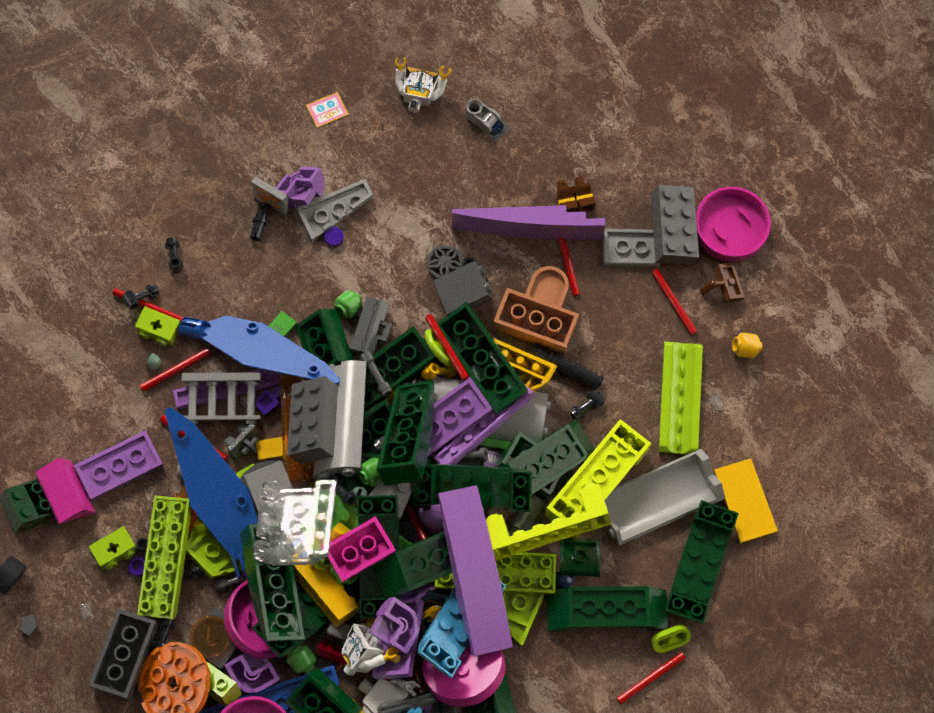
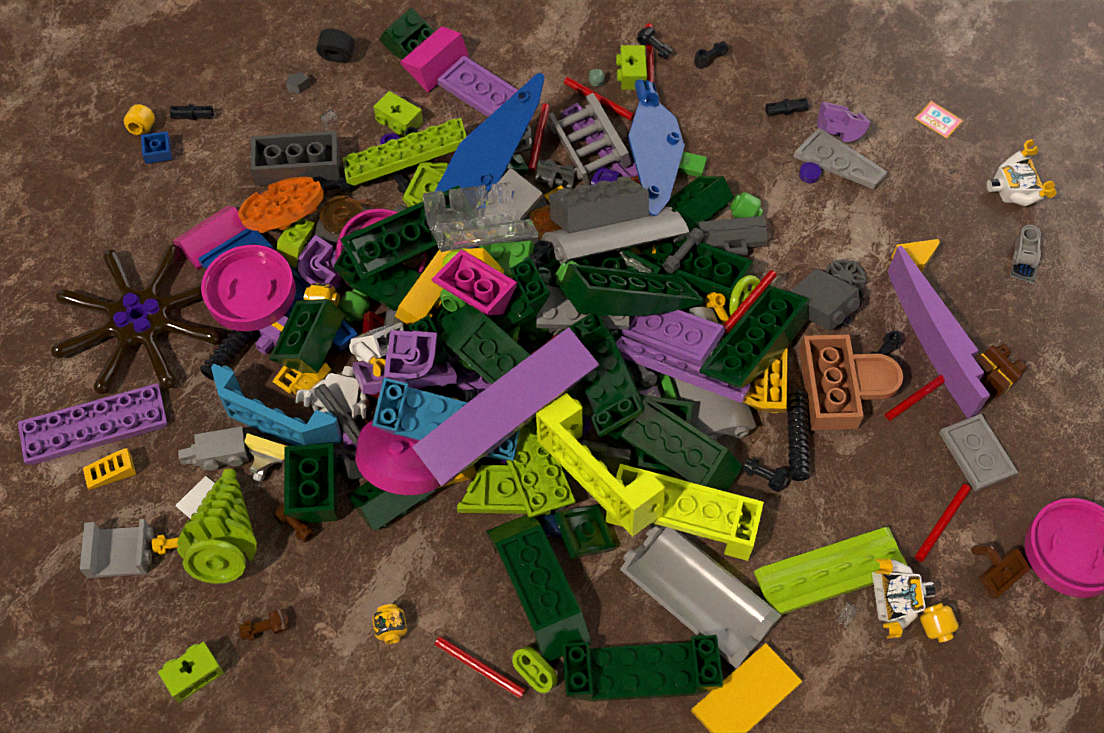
camera: 70 degrees right, 10 degrees down
light grey tile [251,177,289,215] -> none
dark grey brick [651,185,699,266] -> none
none -> yellow head [304,283,340,306]
none -> black bar [870,331,902,355]
none -> torso [872,558,935,639]
none -> yellow slope [892,239,940,273]

